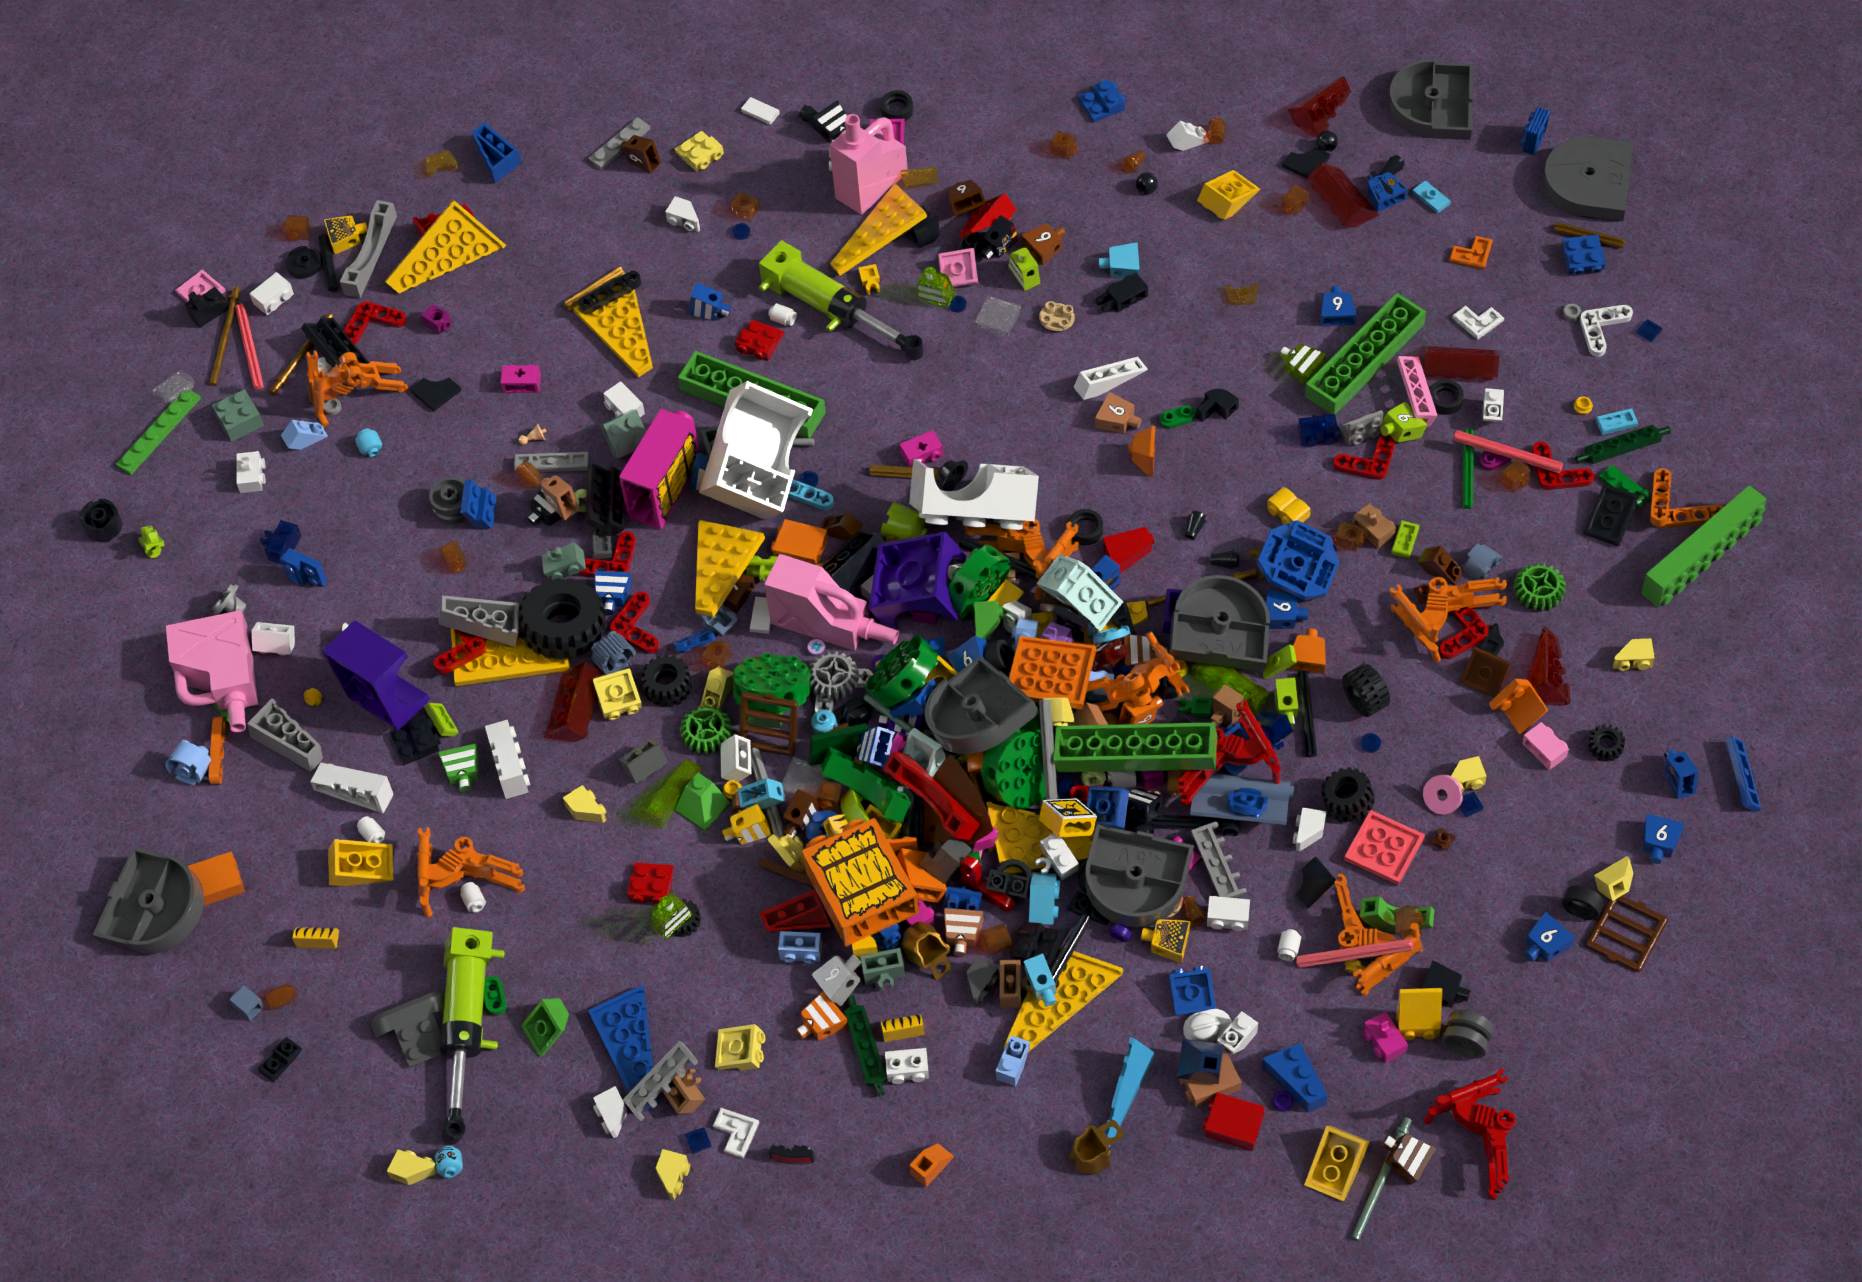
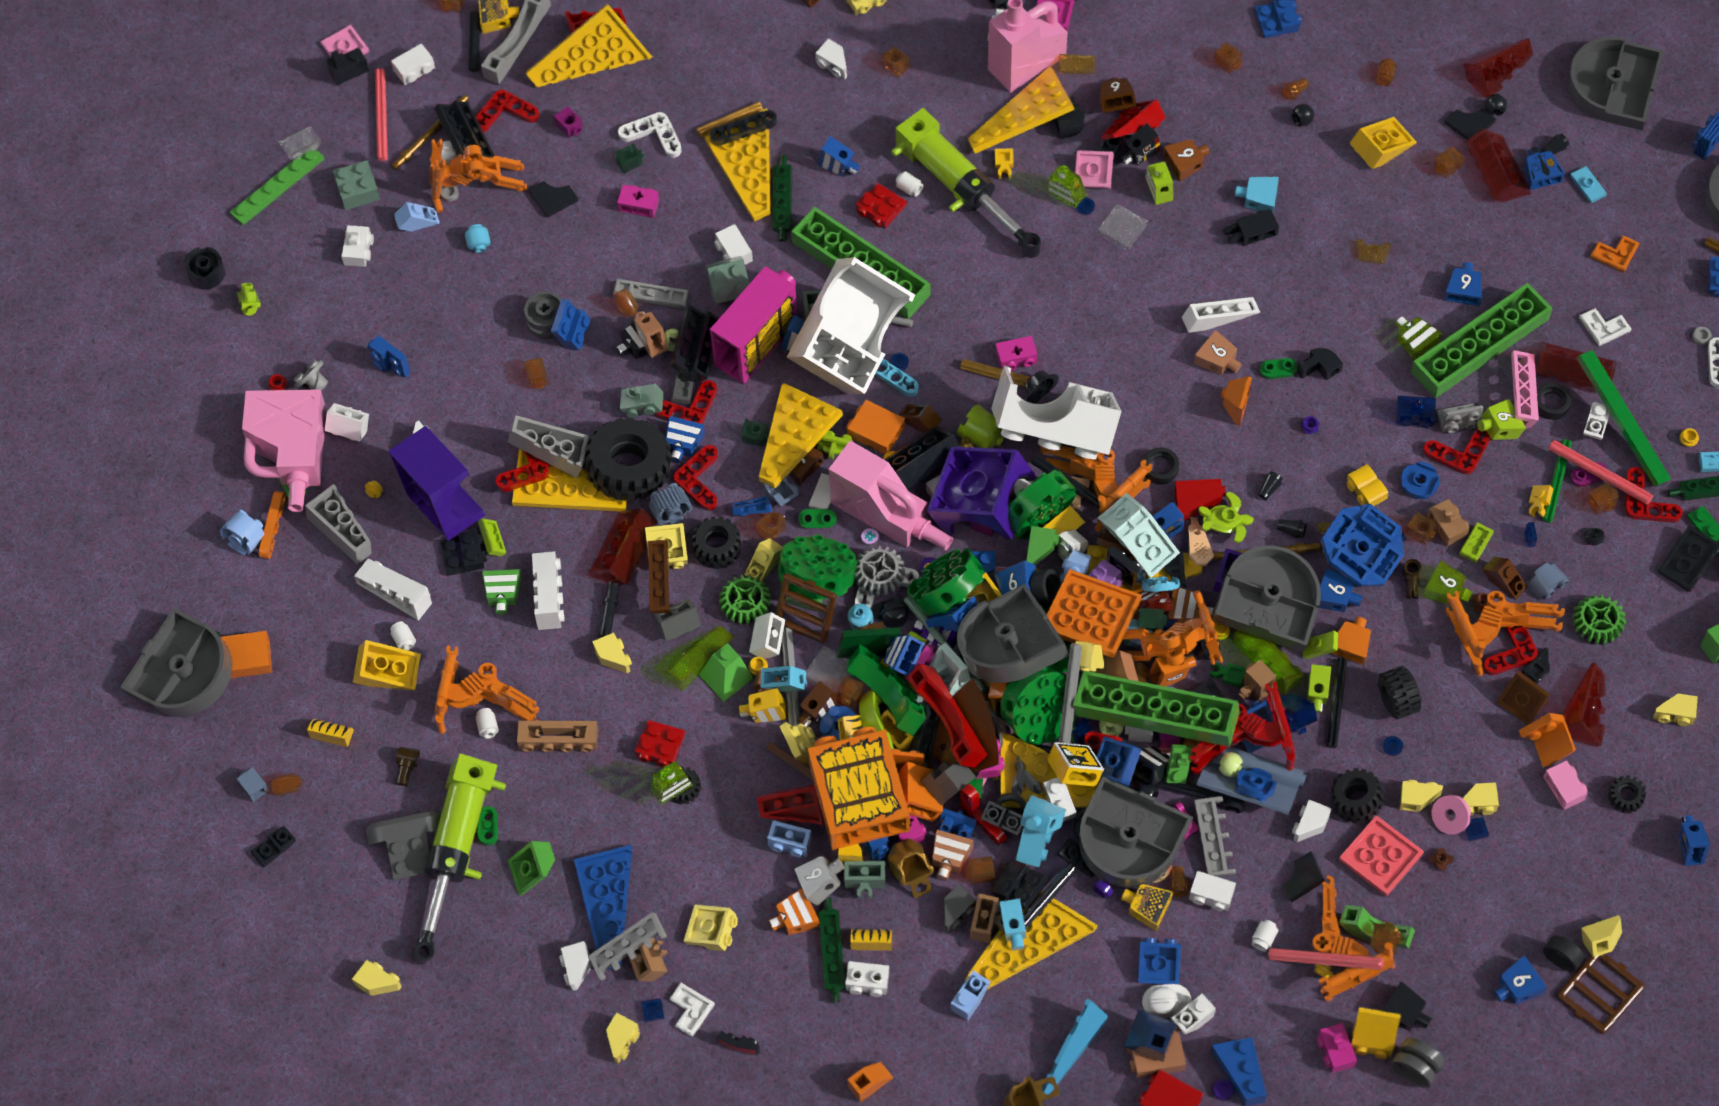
camera: 10 degrees right, 5 degrees up
pearl gold bar [209,286,240,386] -> none
clear blue brick [260,520,302,565] -> none
black plate [285,246,322,279] -> none
medium azure head [435,1146,463,1178] -> none
light nougat piece [518,424,547,445] -> none
clear blue tile [732,223,750,240] -> none
tan dish [1039,301,1075,331] -> none
white slope [1167,121,1209,151] -> none
blue torso [1643,814,1685,864] -> none
none -> red plate [268,374,287,390]
none -> dark brown pin [396,747,420,787]
none -> medium nougat brick [517,721,598,752]
none -> black pin [599,582,620,638]
none -> clear green brick [615,143,644,174]
none -> white beam [618,112,681,158]
none -> reddish brown plate [648,540,670,614]
none -> clear green brick [741,419,770,447]
none -> dark green plate [772,155,793,242]
none -> green plate [799,509,837,528]
none -> dark grey piece [988,707,1013,748]
none -> dark grey piece [1011,757,1042,796]
none -> medium azure torso [1020,796,1066,835]
none -> clear green brick [1137,608,1167,631]
none -> bright green plate [1165,745,1193,784]
none -> light nougat piece [1188,517,1214,566]
none -> lime animal [1198,492,1254,543]
none -> yellowish green piece [1219,752,1243,777]
none -> dark purple plate [1301,416,1319,434]
none -> light yellow slope [1399,780,1443,812]
none -> blue plate [1401,462,1440,499]
none -> dark brown pin [1402,559,1422,599]
none -> clear neon green torso [1423,560,1473,605]
none -> clear blue tile [1524,522,1537,548]
none -> yellow plate [1529,485,1553,517]
none -> green tile [1577,350,1671,487]
none -> black tile [1584,528,1604,545]

